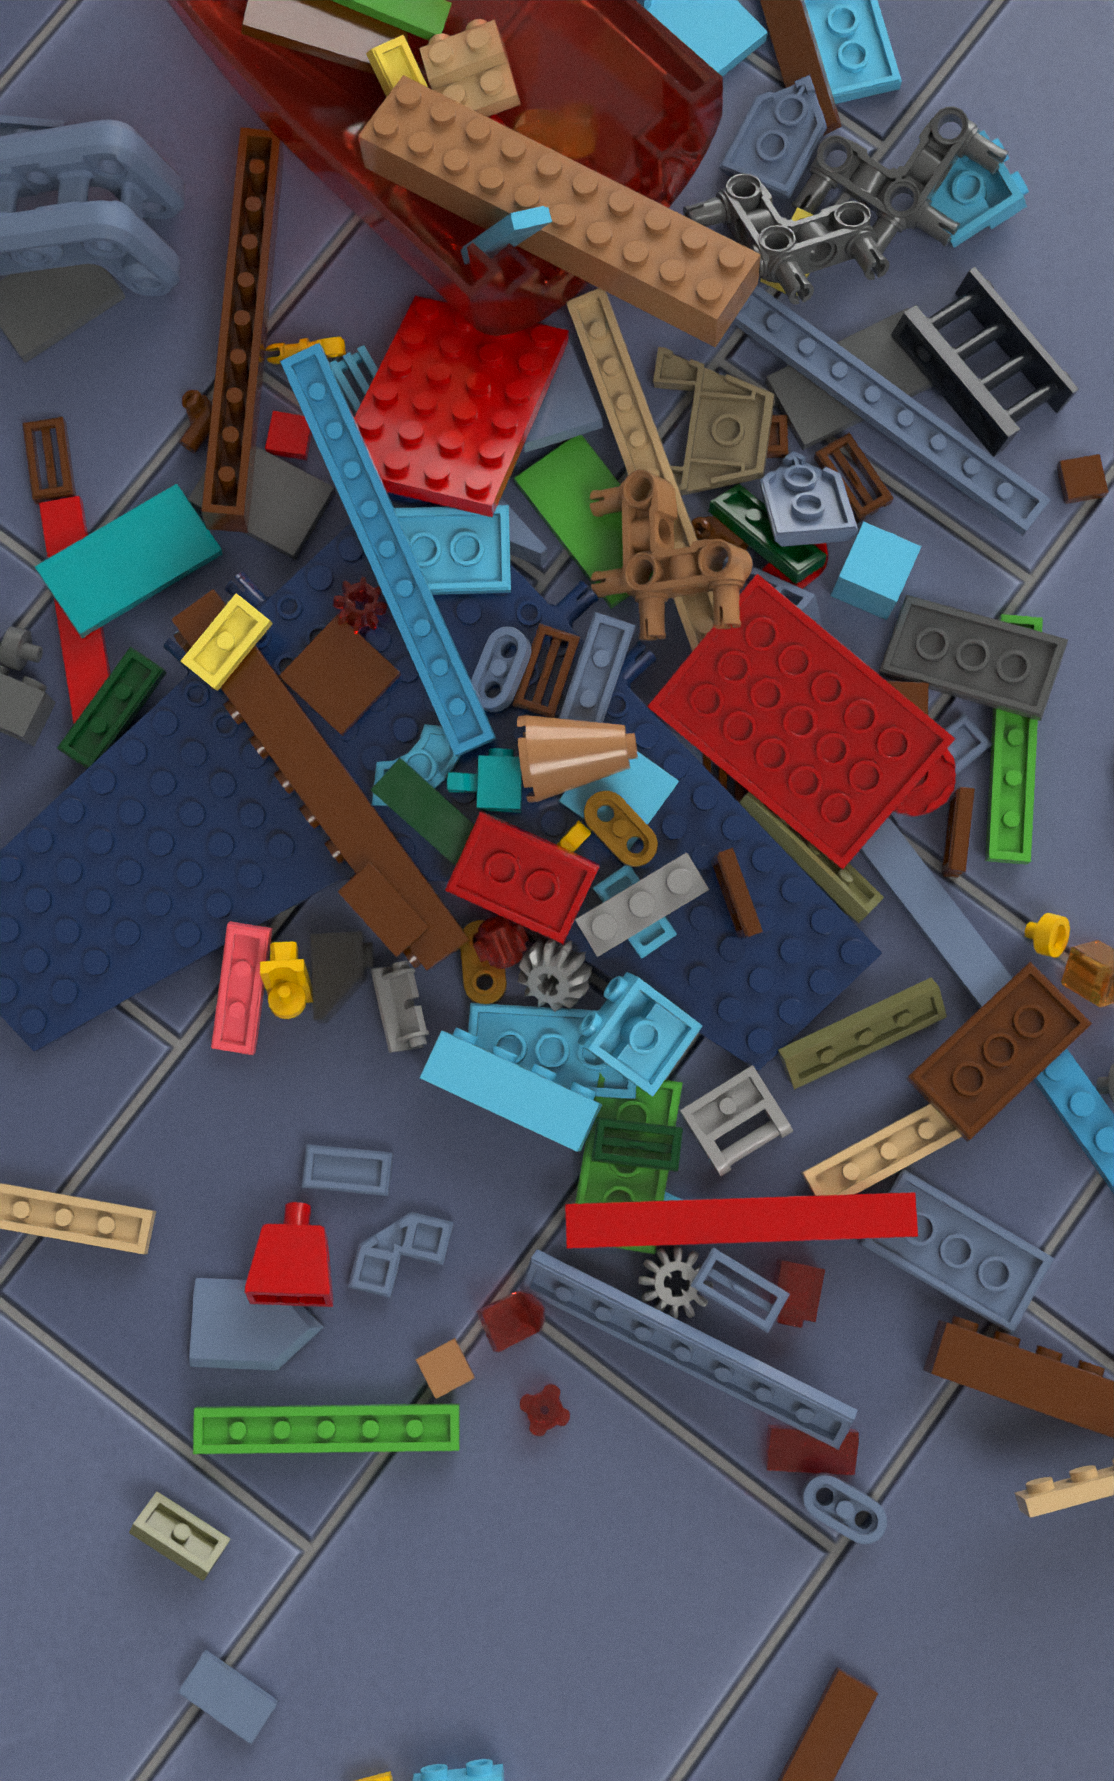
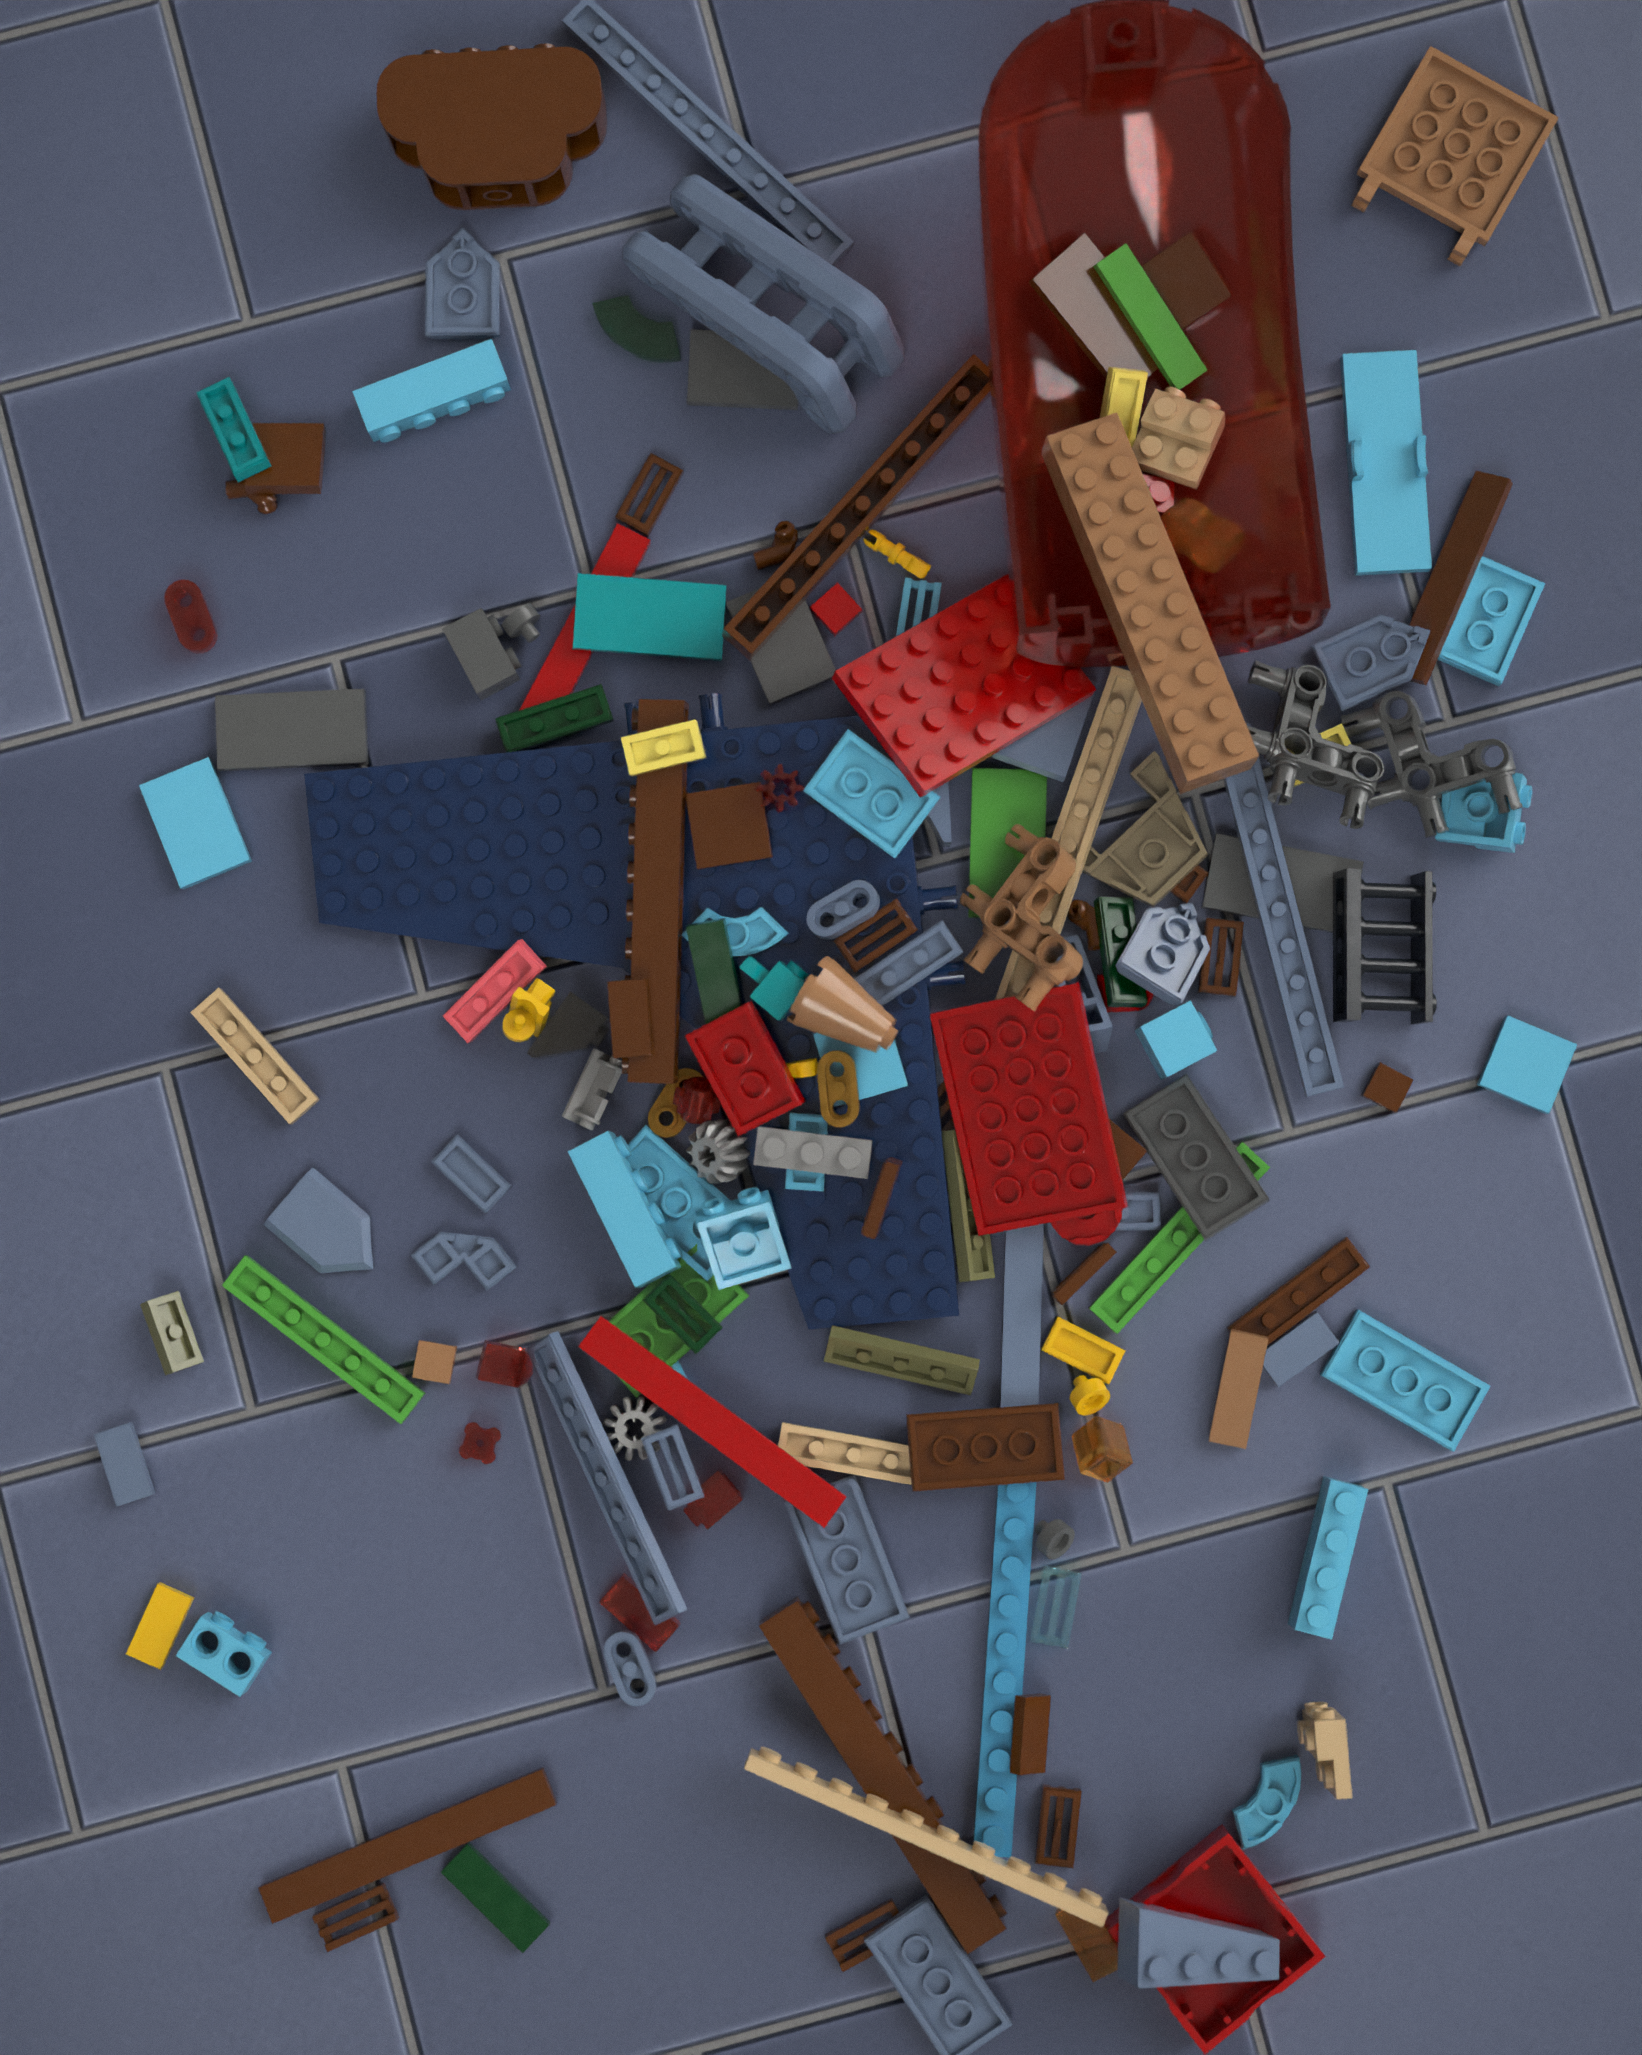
camera: 40 degrees right, 5 degrees up
red torso [245,1202,334,1307] -> none
dark azure plate [280,343,496,757] -> none
medium azure tile [461,206,552,264] -> none
light grey plate [679,1065,793,1177] -> none
none -> yellow tile [1040,1316,1125,1384]

